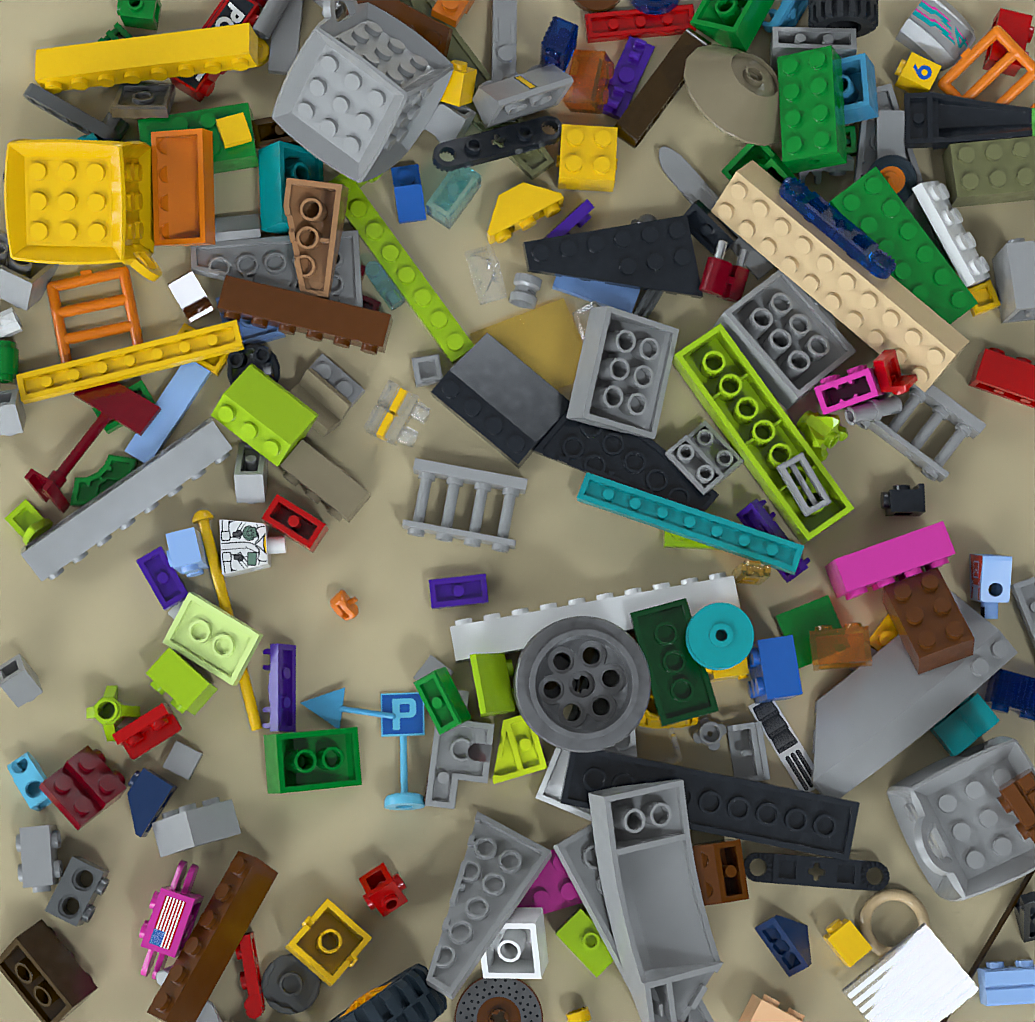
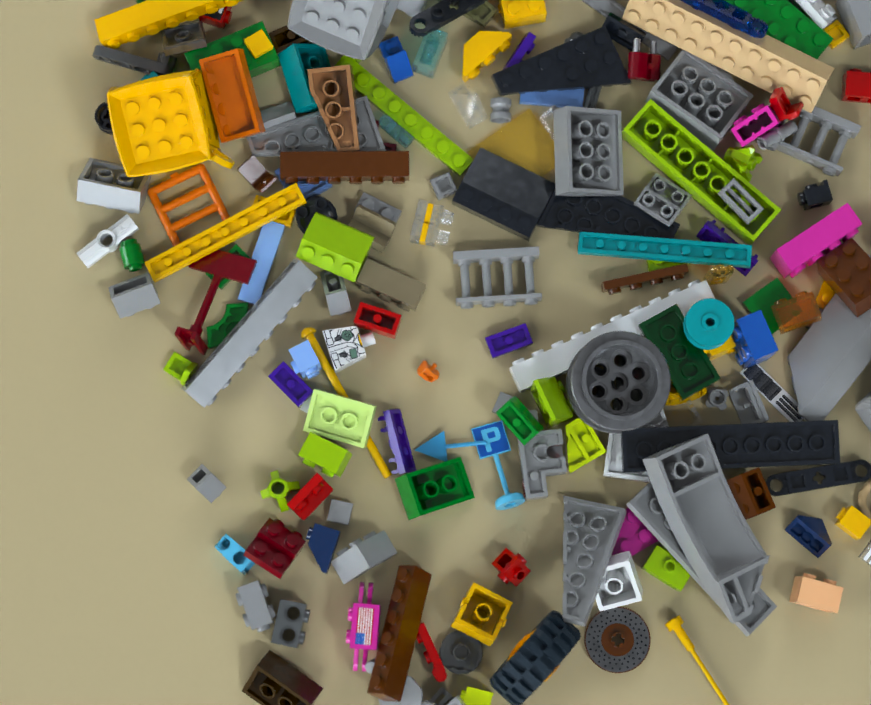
camera: 10 degrees left, 0 degrees up
none -> reddish brown plate [601,263,689,295]

